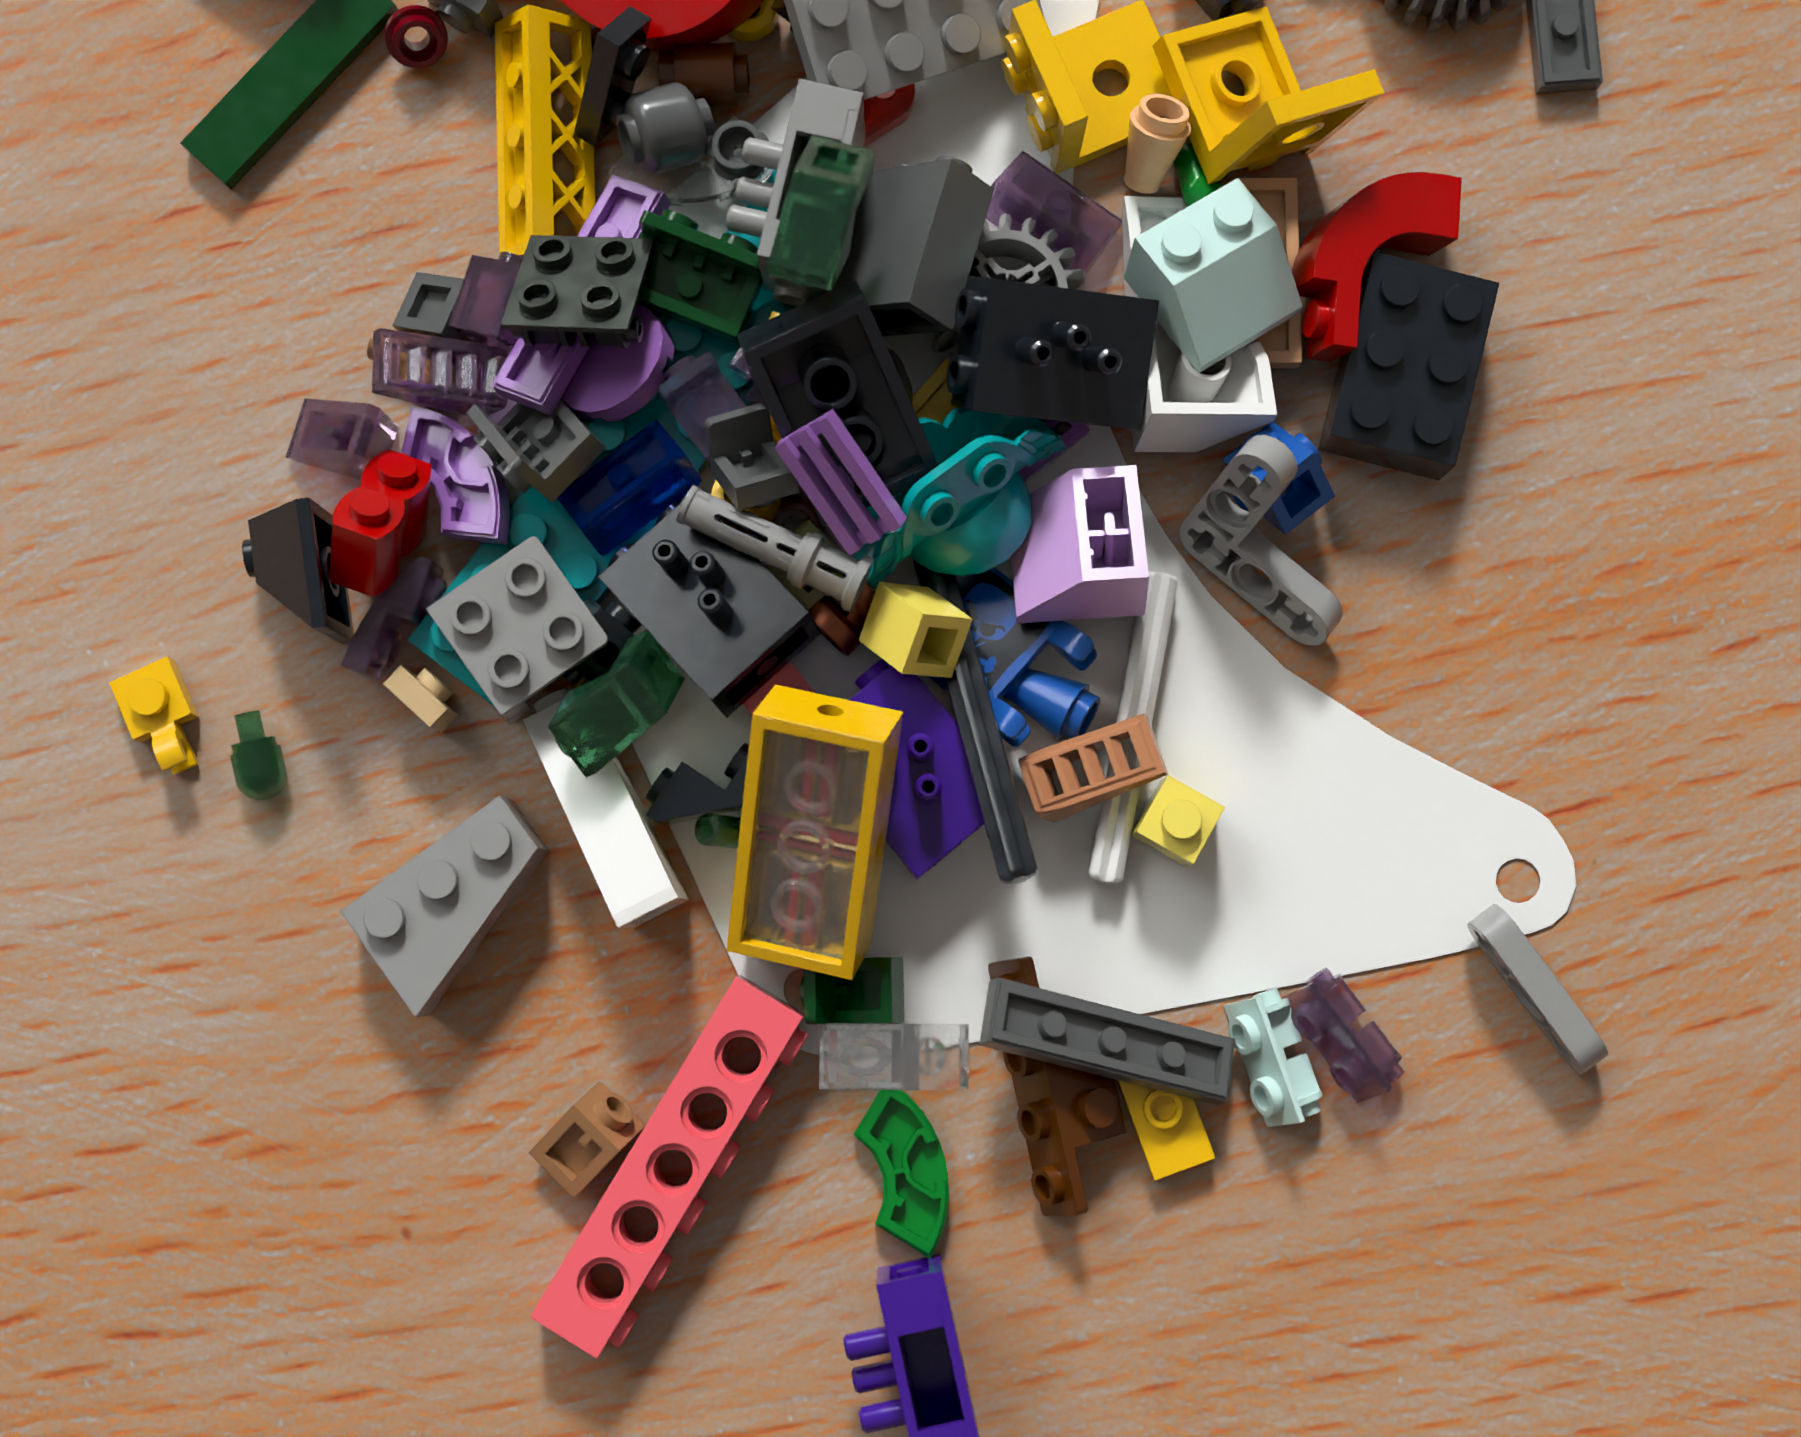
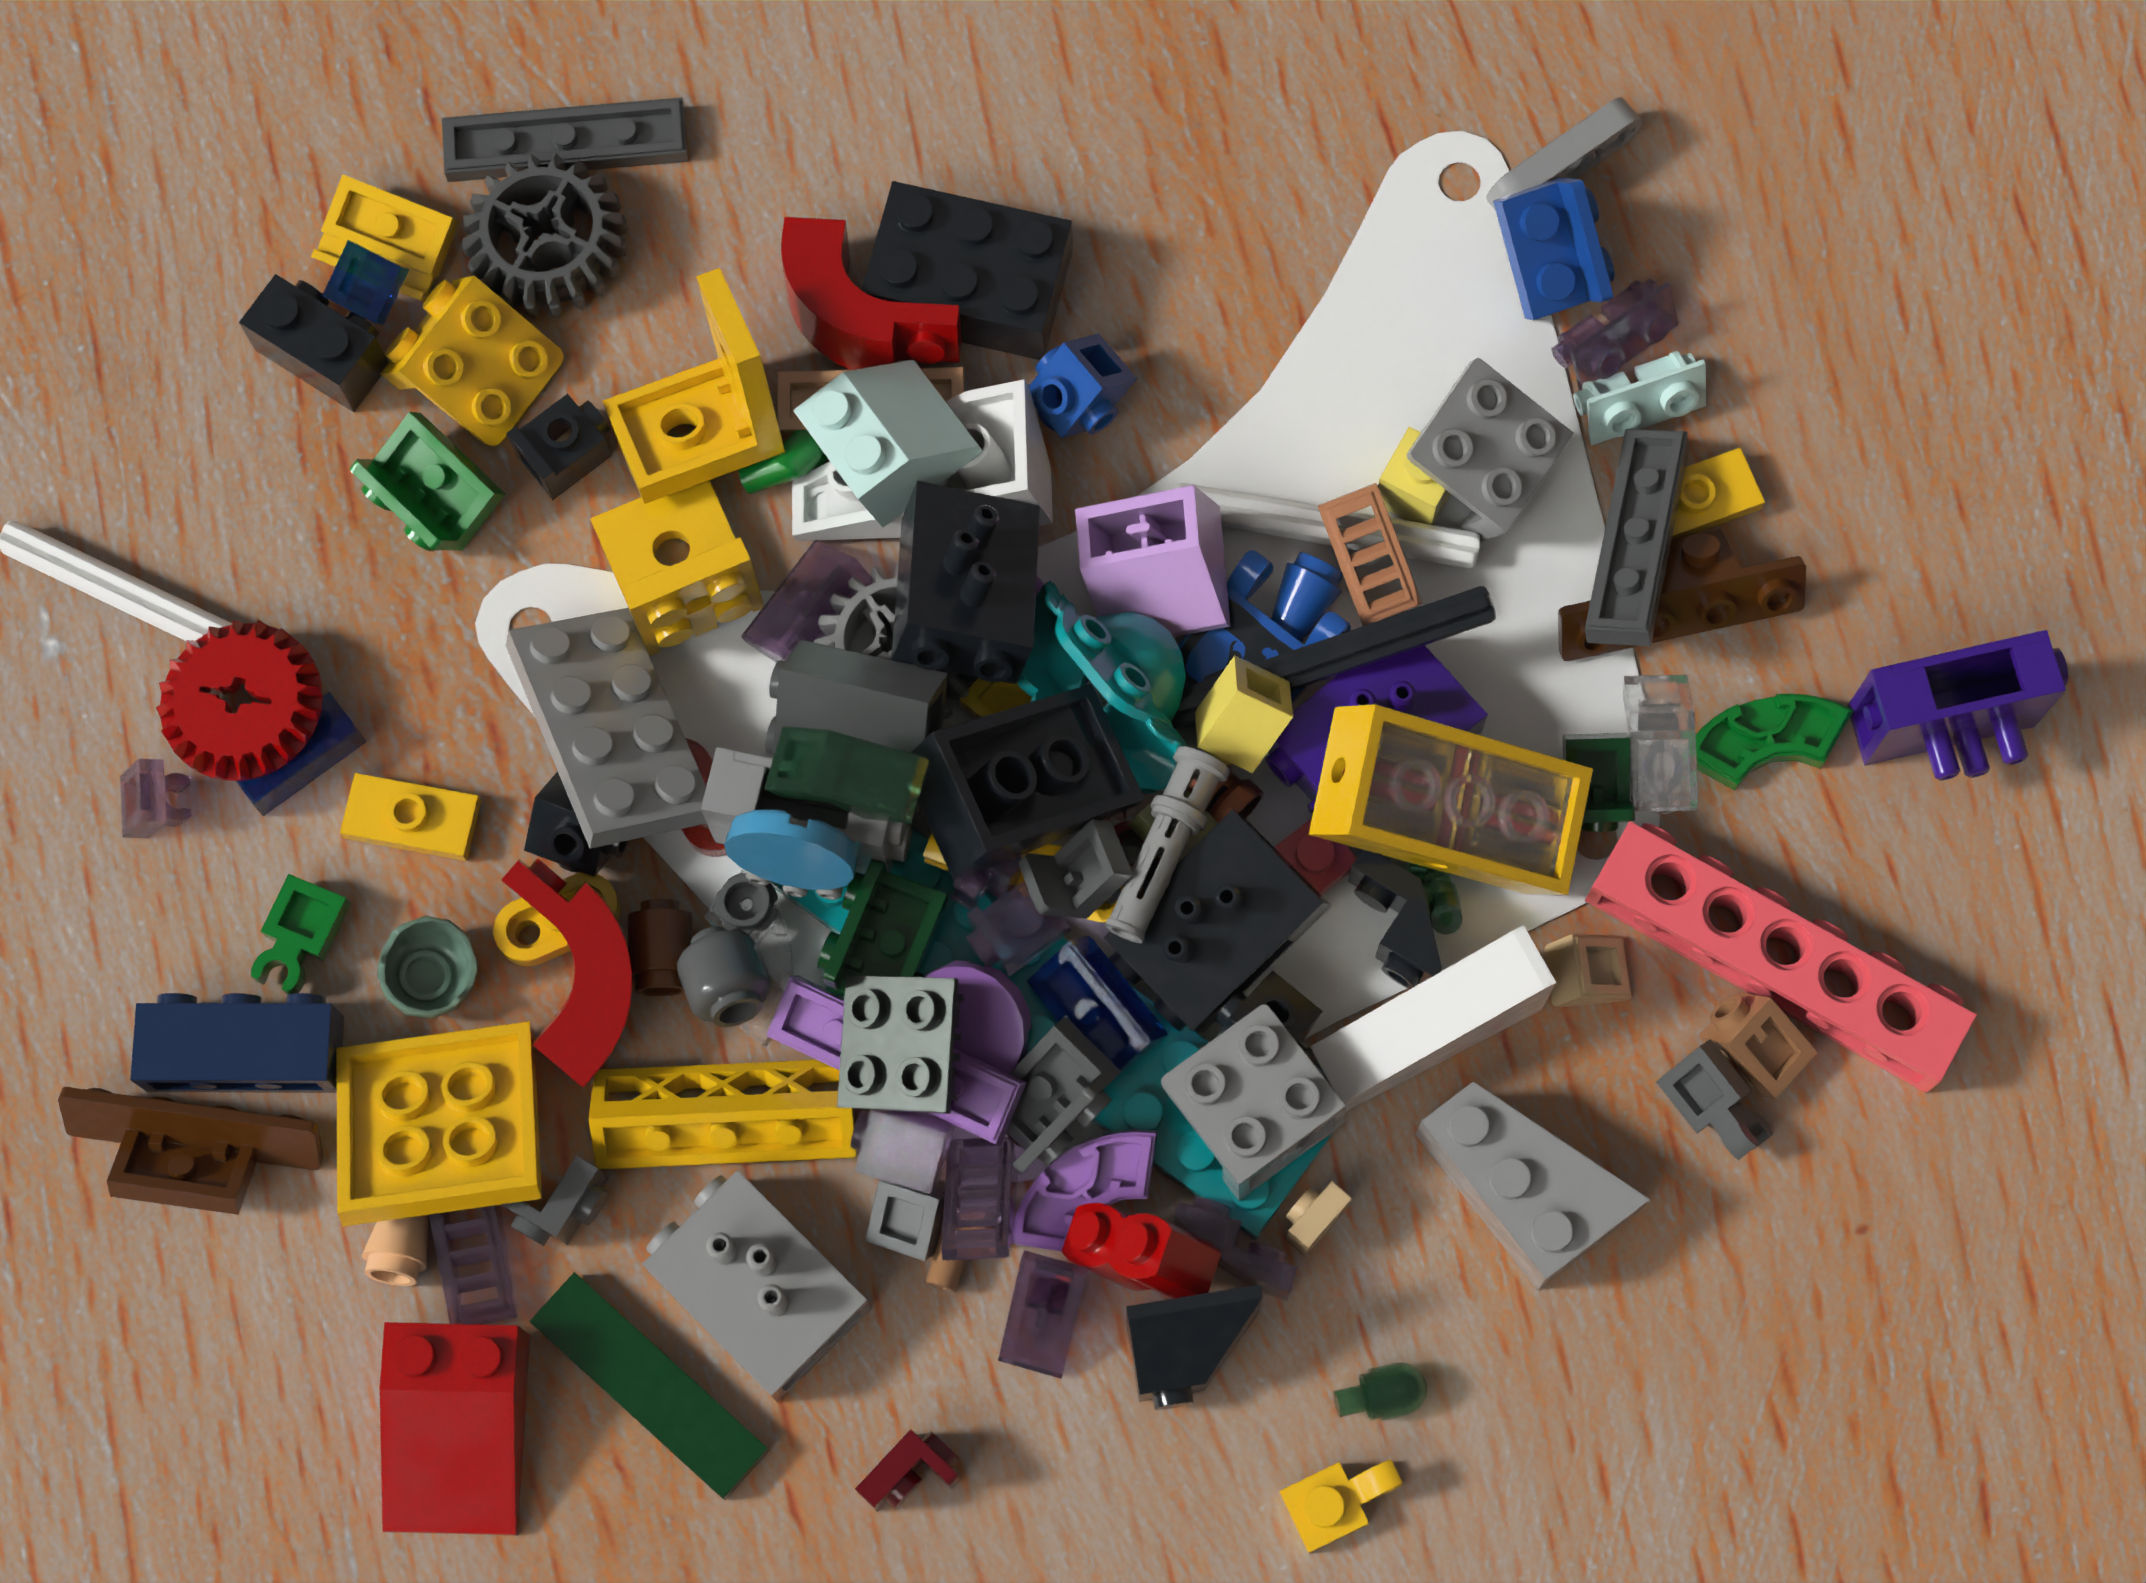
camera: 90 degrees left, 10 degrees down
dark red plate [384,5,448,68] -> none
clear green slope [548,629,685,778] -> none
black plate [573,6,652,147] -> none
medium lavender tile [775,409,907,556] -> none
light nougat cone [1124,94,1191,194] -> none
light grey beam [1179,435,1343,646] -> none
none -> light grey piece [642,1170,872,1403]
none -> dark azure tile [724,810,858,890]
none -> dark red bracket [855,1429,961,1511]
none -> light grey bracket [1407,358,1574,542]
none -> blue bracket [1493,178,1615,320]
none -> tan slope [1544,934,1632,1007]
none -> dark grey plate [1656,1039,1773,1160]

